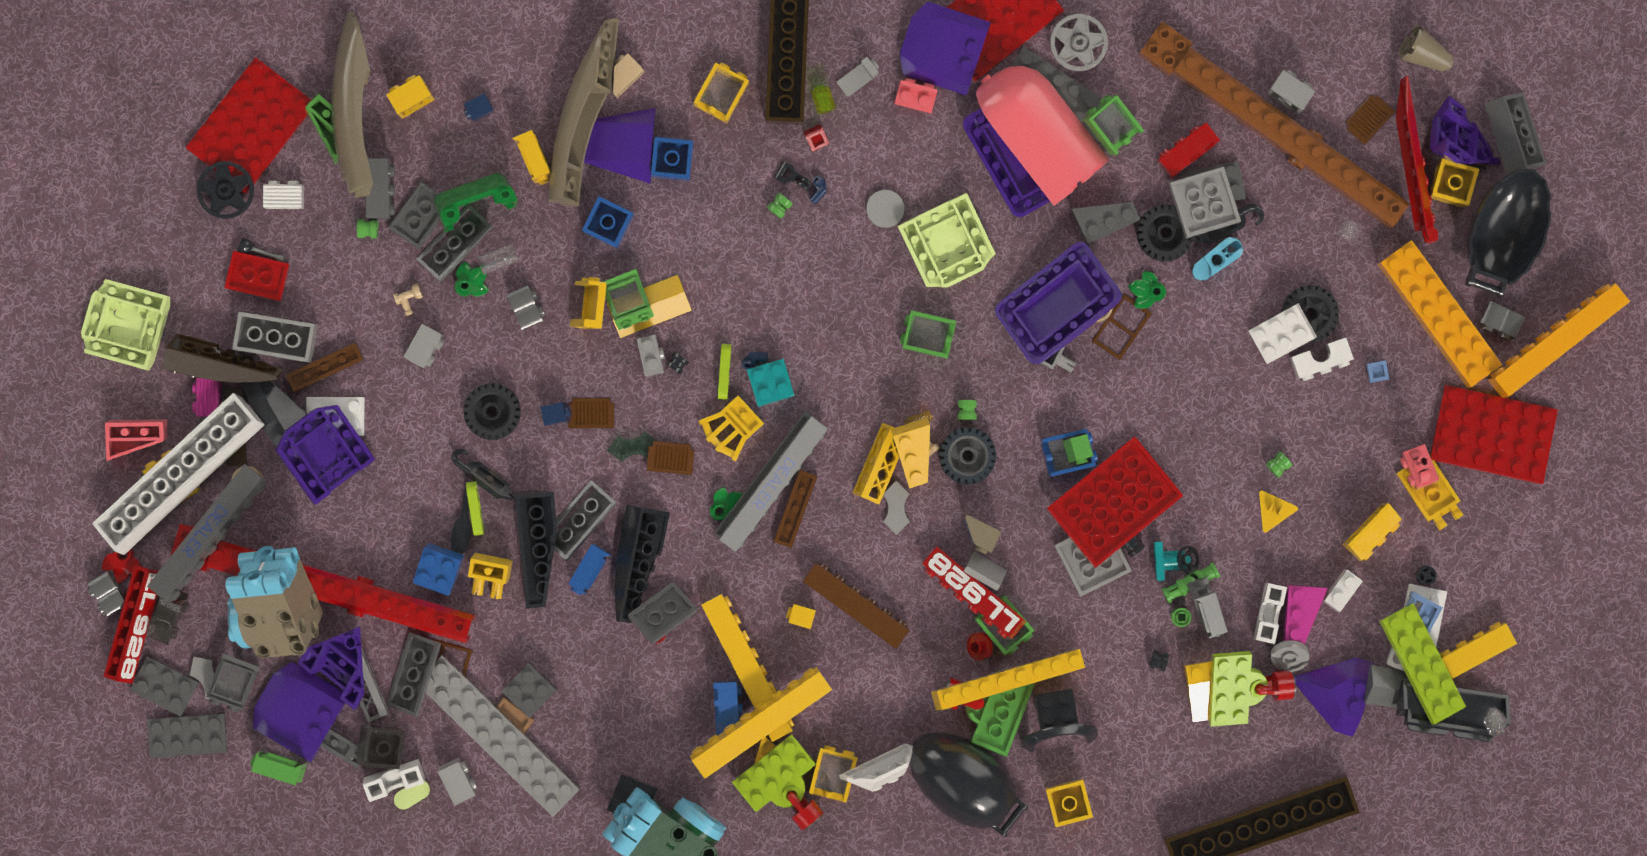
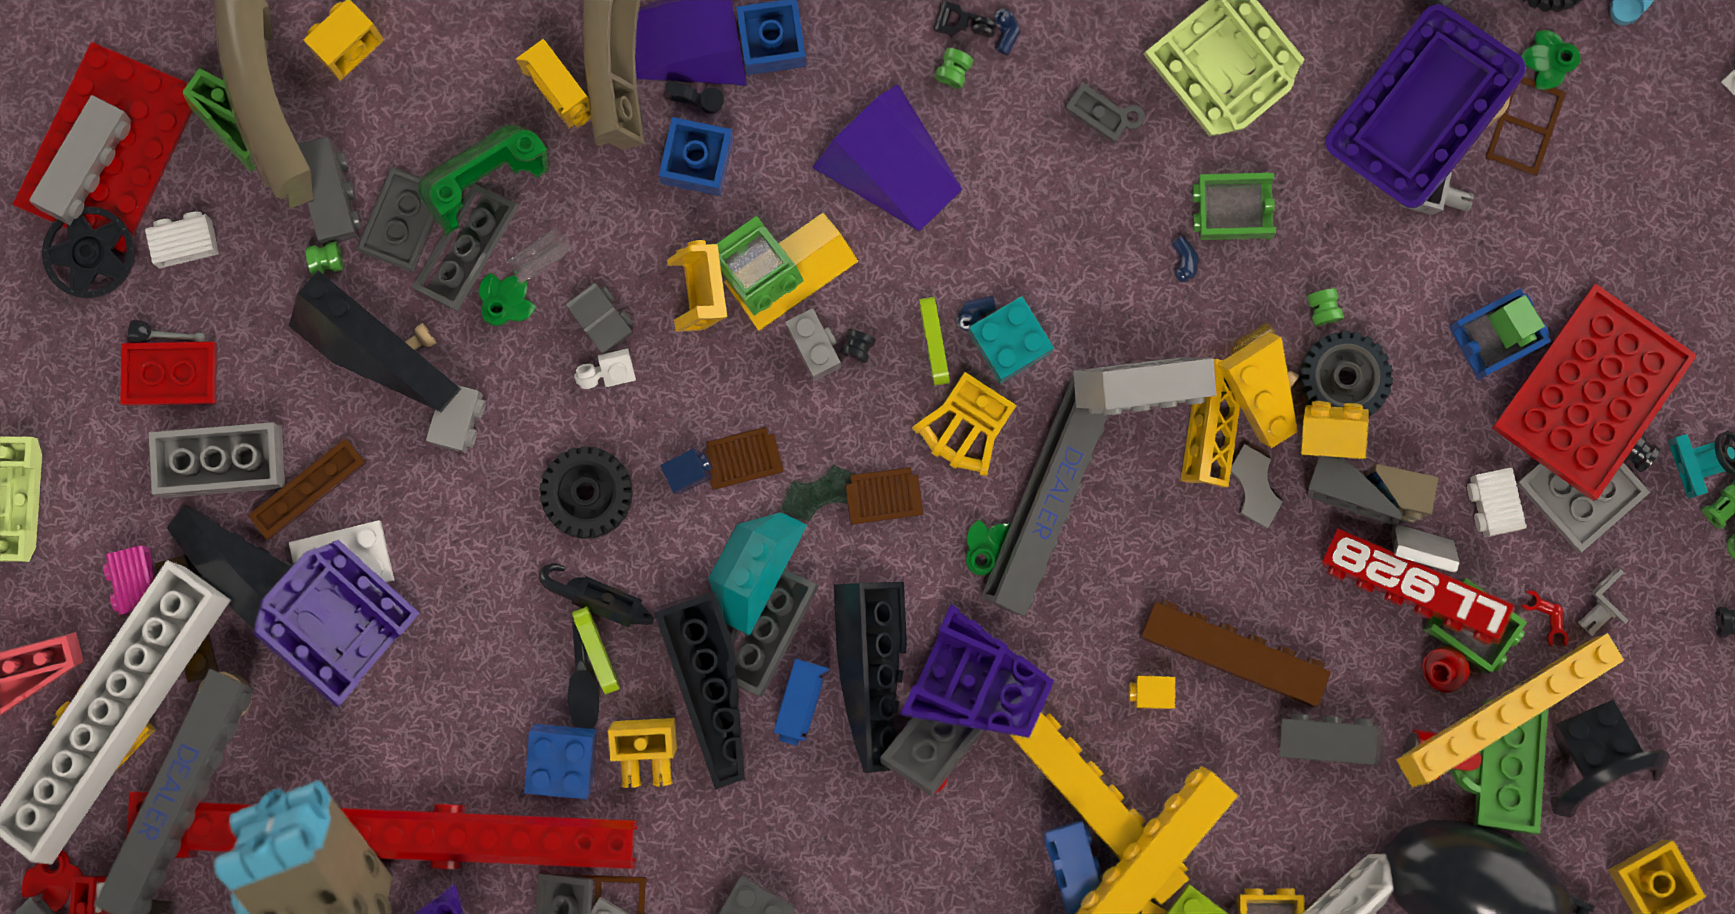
camera: 15 degrees left, 5 degrees down
dark brown wedge [162,333,282,382] -> none
dark blue brick [463,93,495,123] -> none
reddish brown plate [774,470,818,549] -> none
light grey tile [867,190,904,228] -> none
none -> light grey brick [29,95,131,225]
none -> black wedge [289,270,461,412]
none -> white plate [574,348,636,389]
none -> black piece [663,81,724,114]
none -> teal wedge [708,512,807,635]
none -> dark purple wedge [812,84,963,232]
none -> dark purple wedge [900,604,1054,738]
none -> dark grey hinge [1065,83,1145,144]
none -> light grey brick [1073,357,1216,415]
none -> dark blue arm [1171,236,1199,282]
none -> dark grey wedge [1279,714,1385,766]
none -> yellow brick [1301,401,1369,459]
none -> dark grey slope [1307,456,1402,527]
none -> white brick [1467,468,1526,538]
none -> red arm [1520,591,1569,646]
none -> light grey bracket [1577,568,1629,637]

